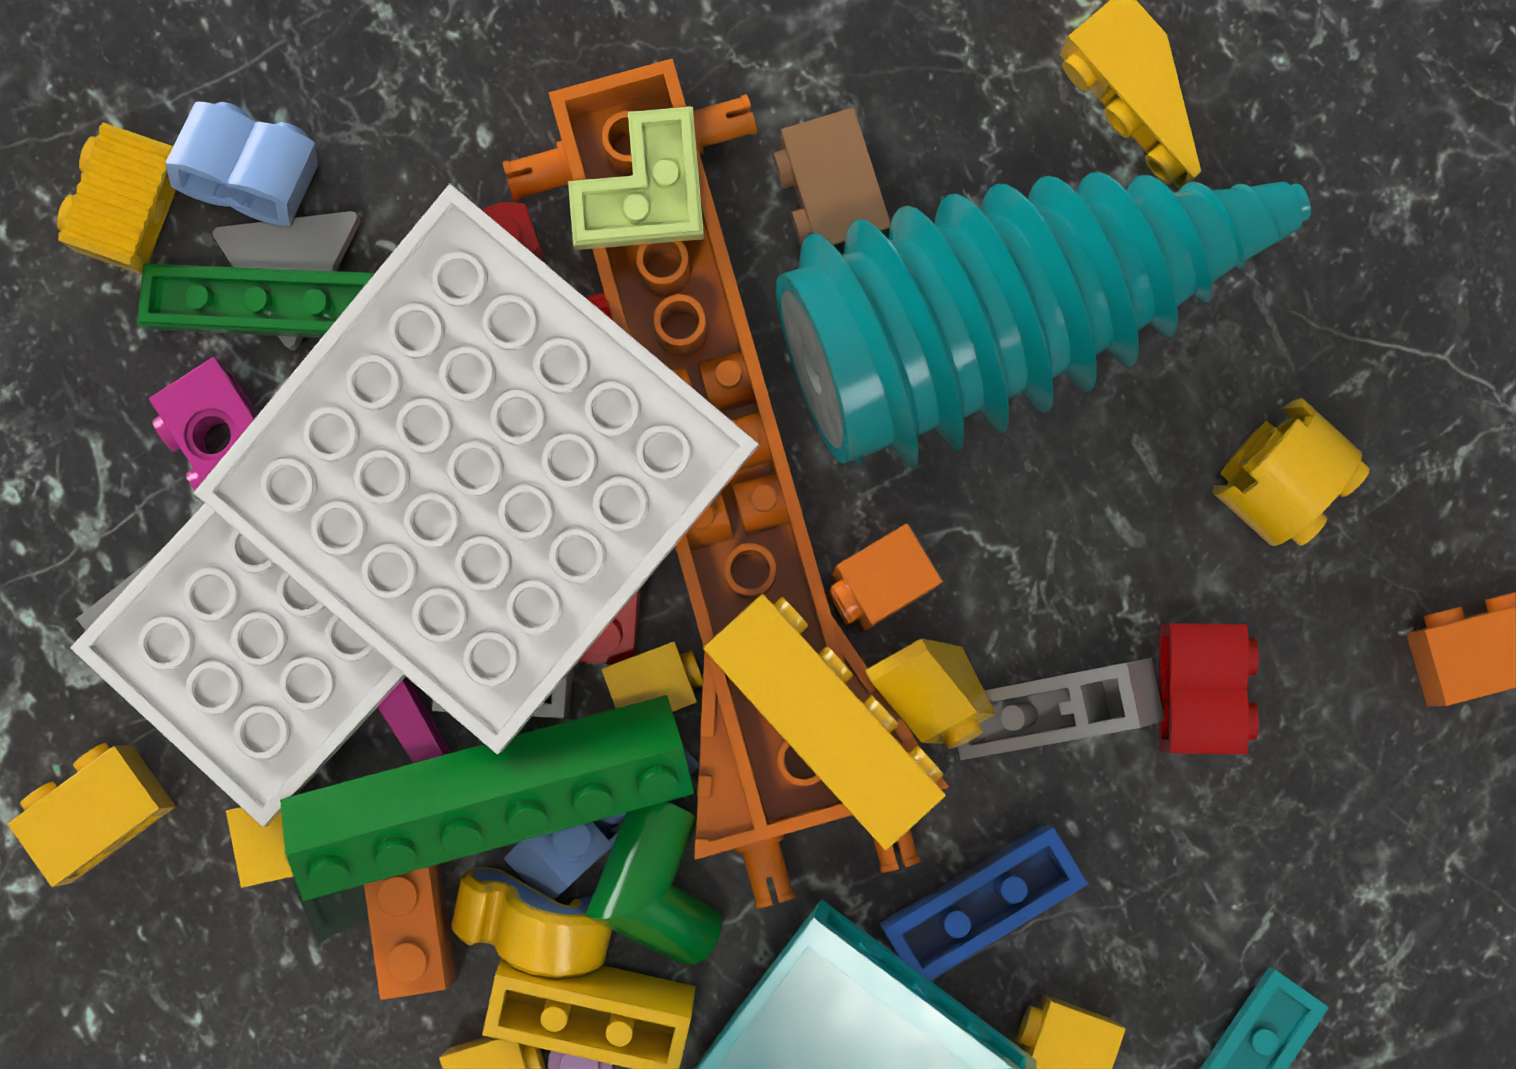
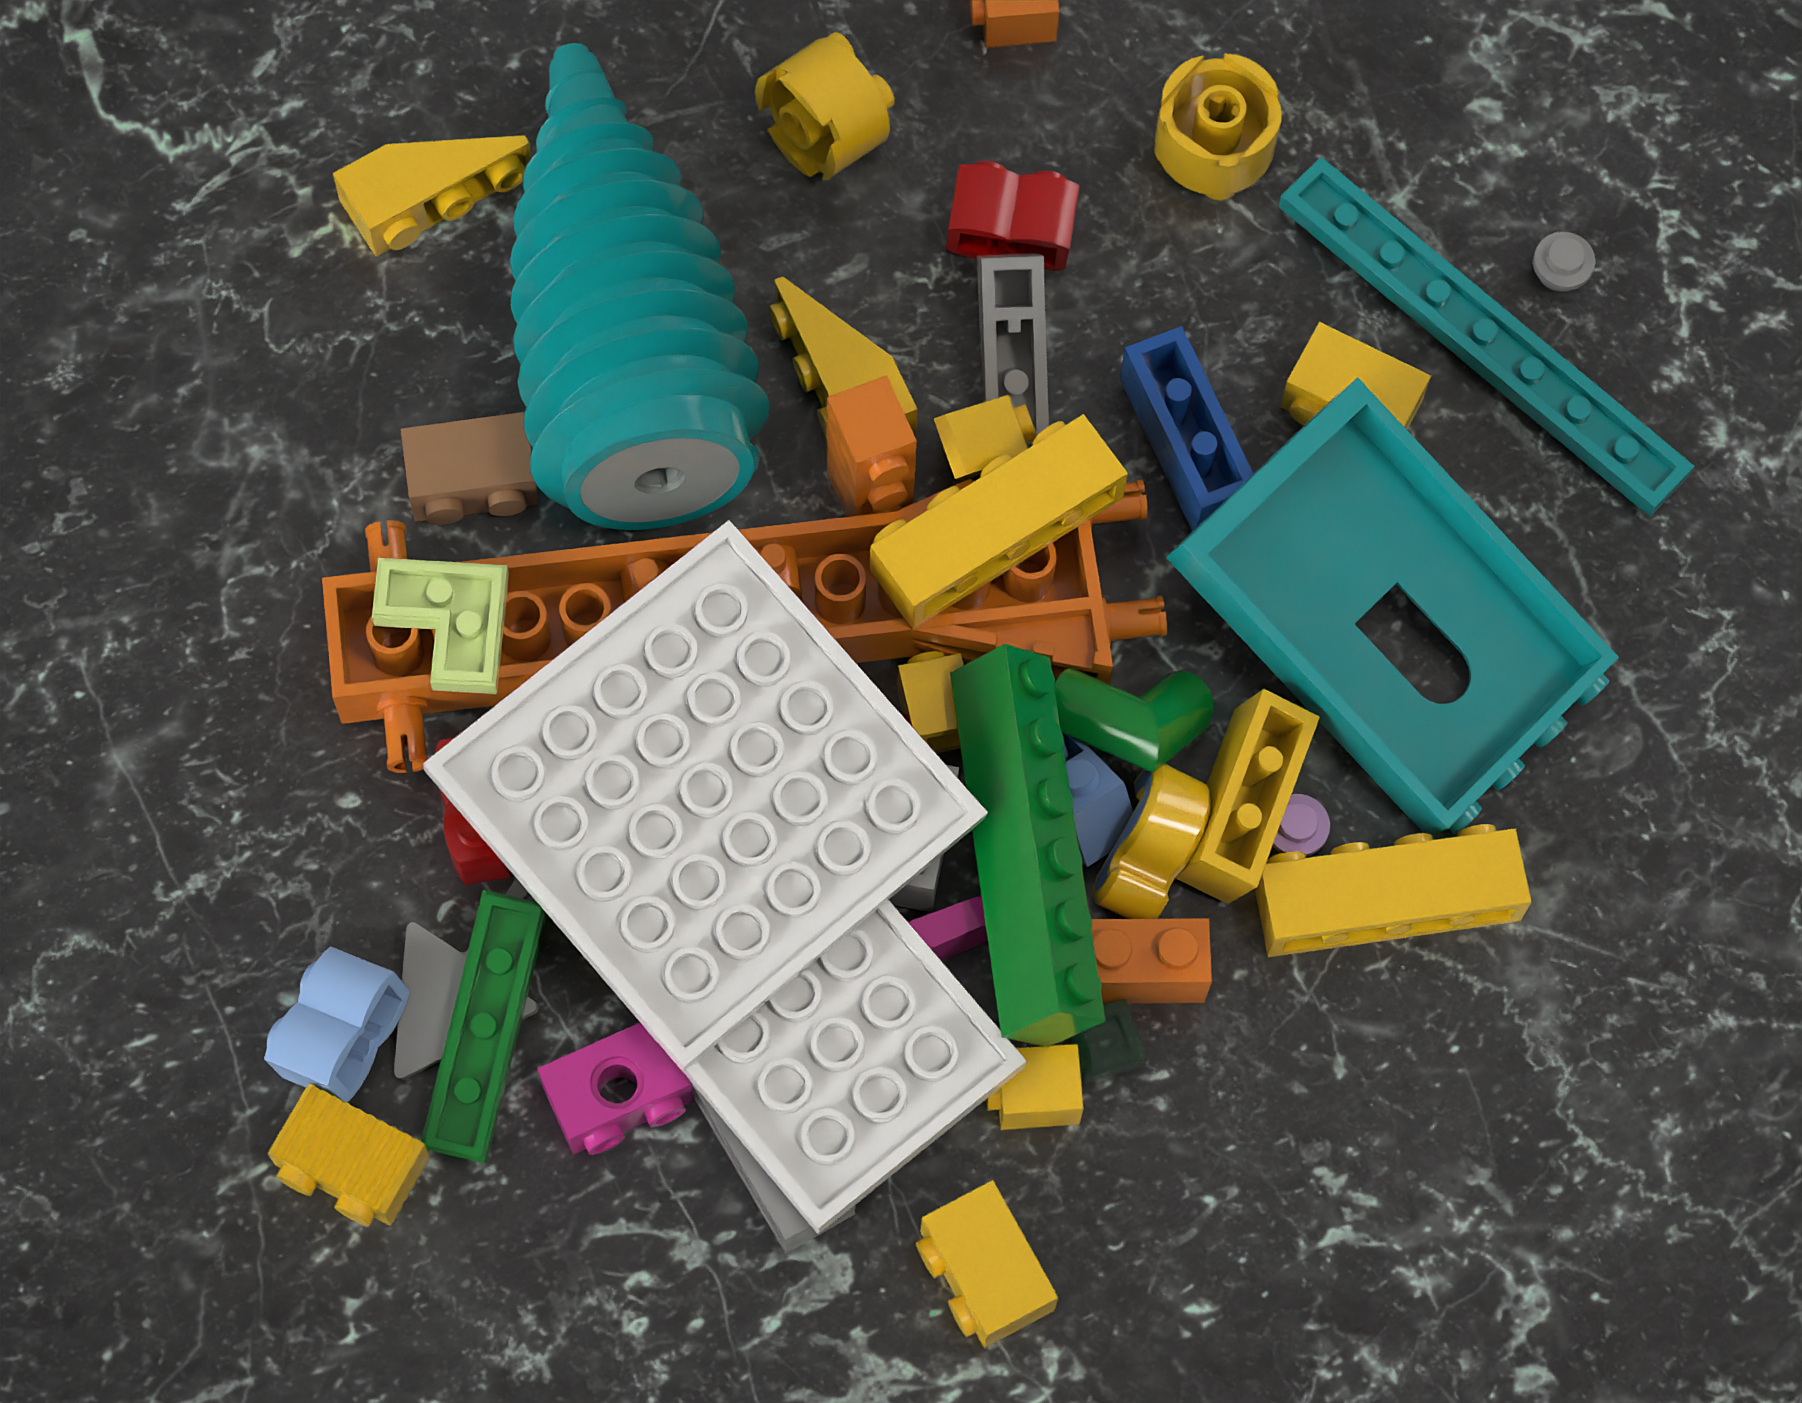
camera: 85 degrees left, 15 degrees down
none -> yellow slope [768,276,917,439]
none -> yellow brick [1154,54,1282,201]

